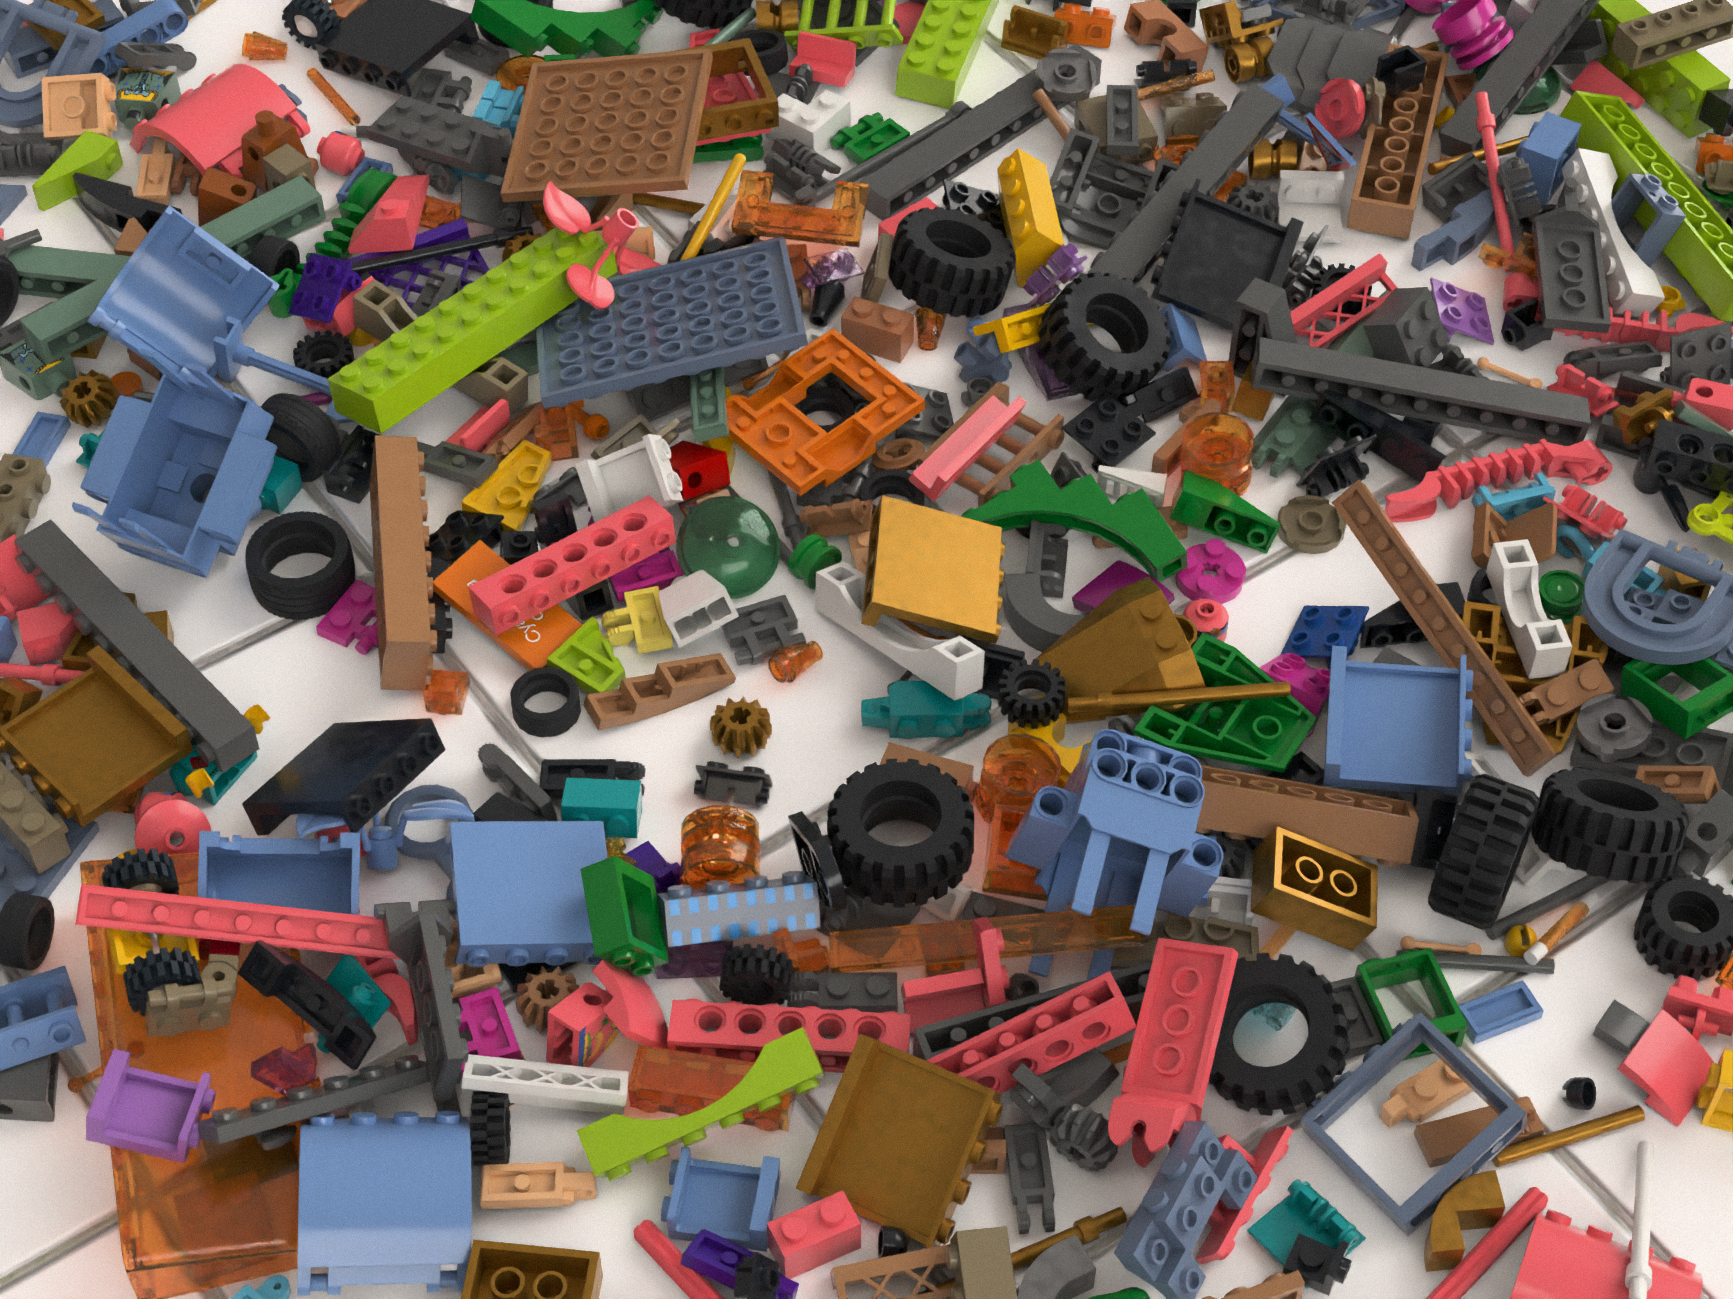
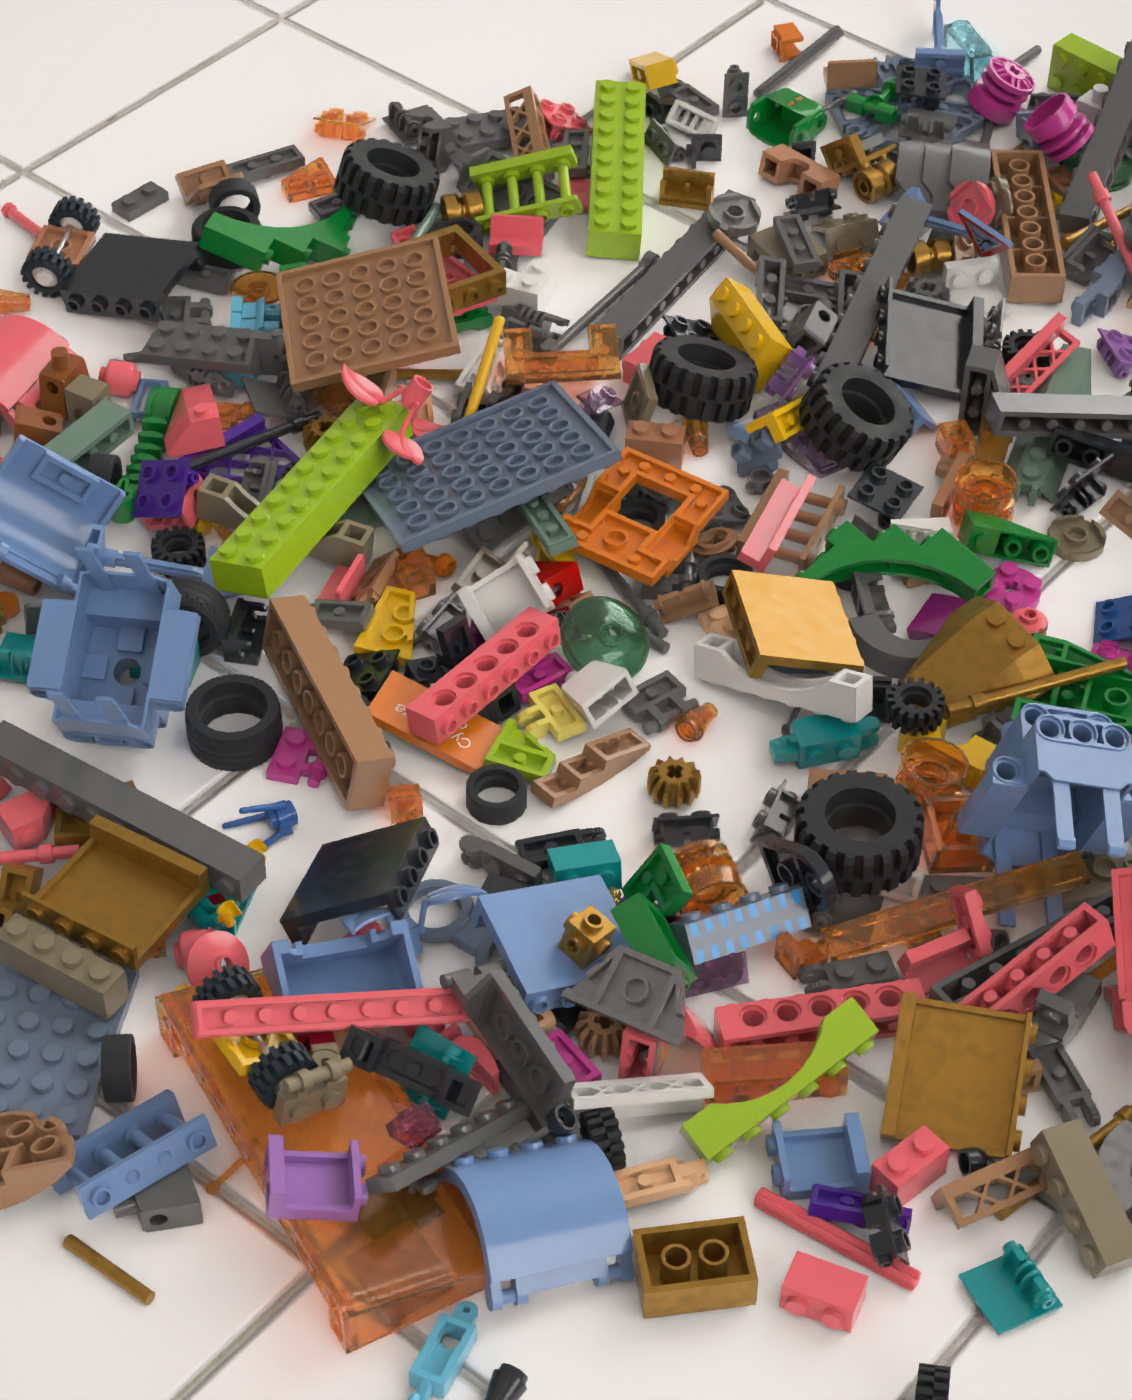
camera: 15 degrees left, 5 degrees down
clear orange bar [306,68,361,126] -> none
black tyre [719,944,794,1006] -> none
green wheel [788,533,842,590] -> none
green plate [830,112,910,165] -> none
dark grey gear [1049,1103,1118,1171] -> none
orange bracket [1054,3,1117,48] -> none
black hinge [1123,366,1199,423] -> none
clear orange bar [1138,69,1215,101] -> none
dark grey brick [1363,287,1450,368] -> none
black window [1375,45,1427,98] -> none
none -> blue plant [222,800,298,847]
none -> black hinge [509,1103,578,1151]
none -> pearl gold brick [558,905,616,969]
none -> flat silver wing [561,944,685,1050]
none -> green plate [621,843,693,917]
none -> dark grey hinge [750,779,799,842]
none -> dark grey torso [784,298,838,358]

